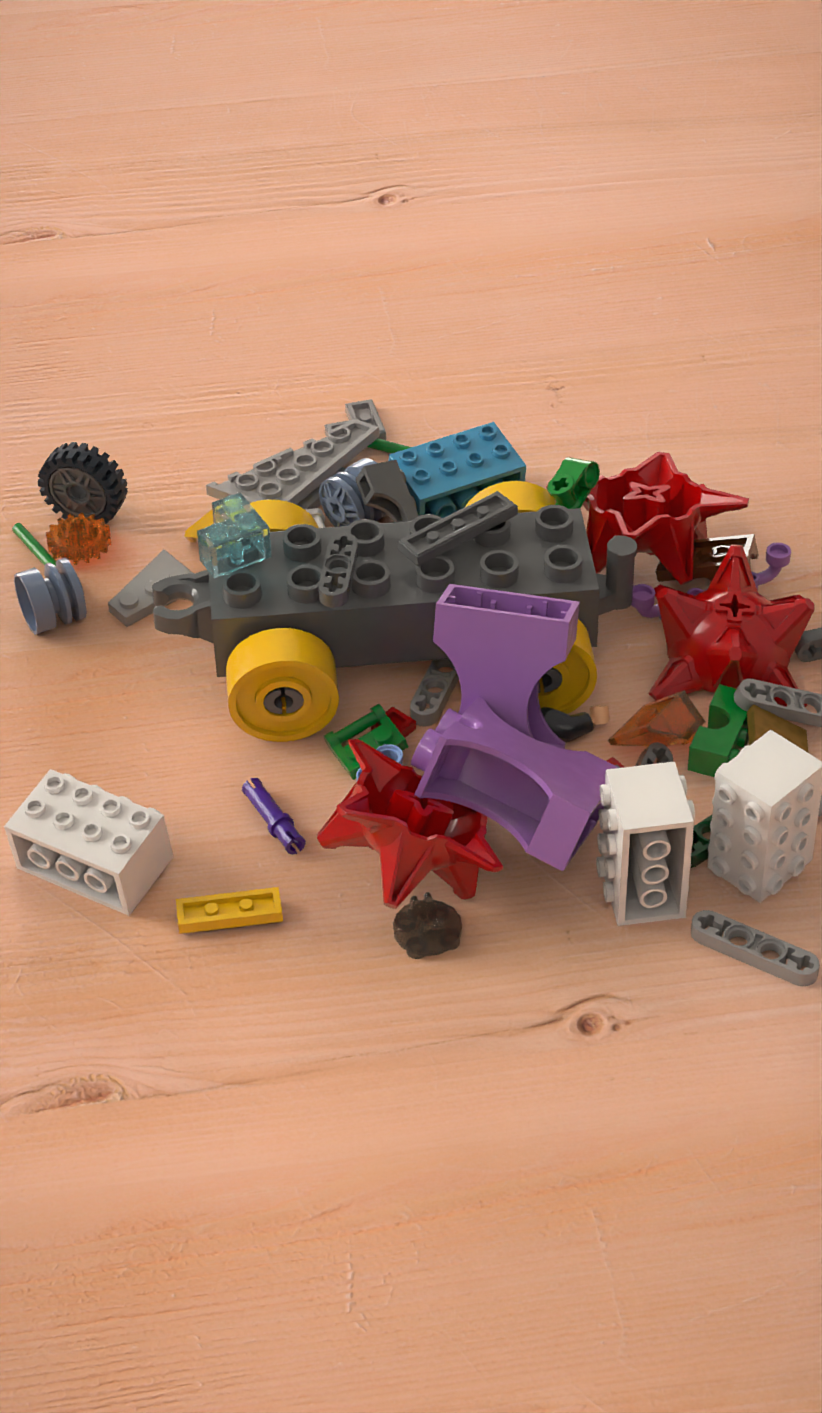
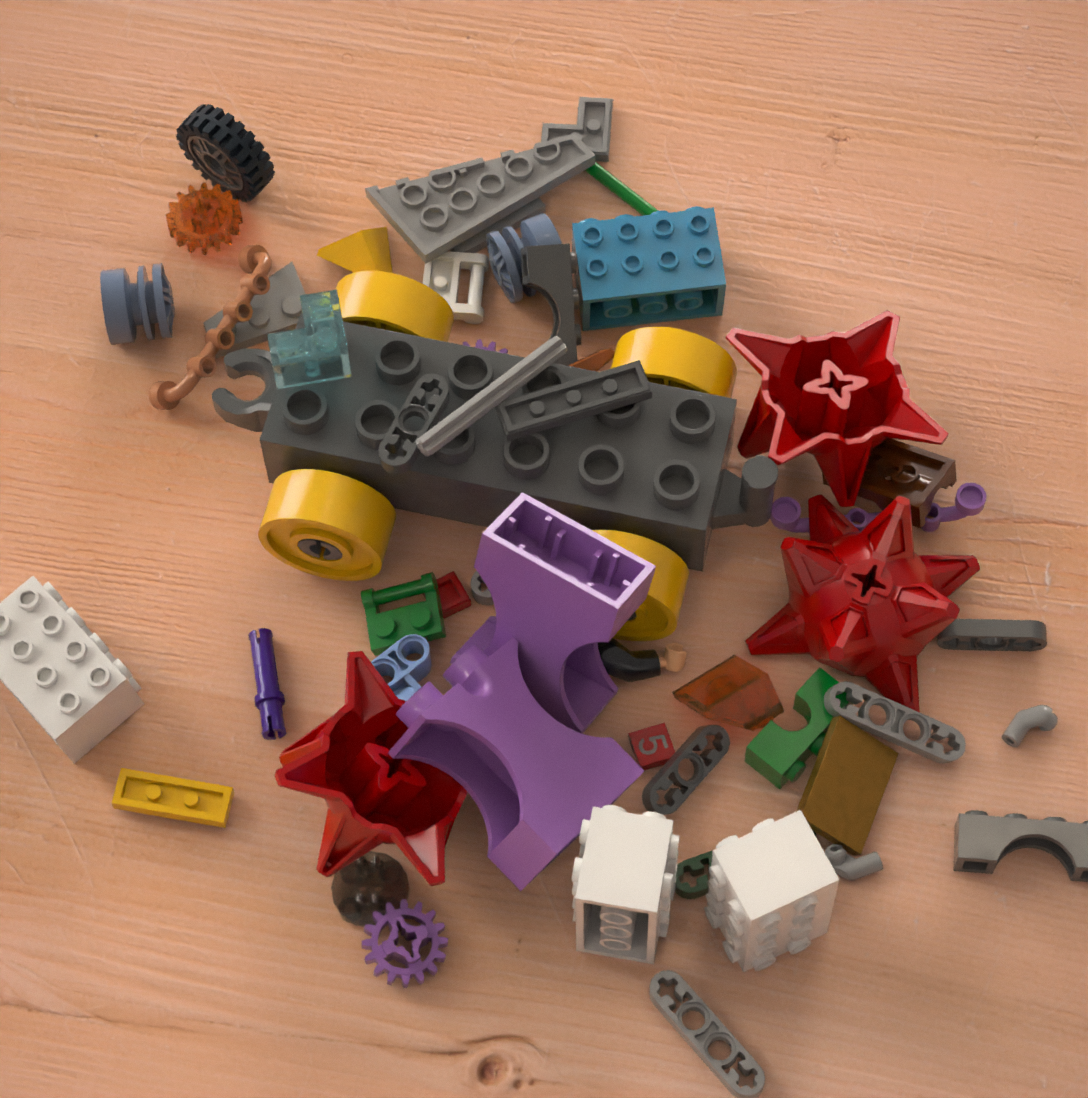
camera: 20 degrees right, 20 degrees up
green bar [12,523,56,567] -> none
green piece [547,457,600,509] -> none
none -> nougat bar [149,245,272,410]
none -> medium lavender gear [362,899,448,988]
none -> light grey axle [416,336,567,457]

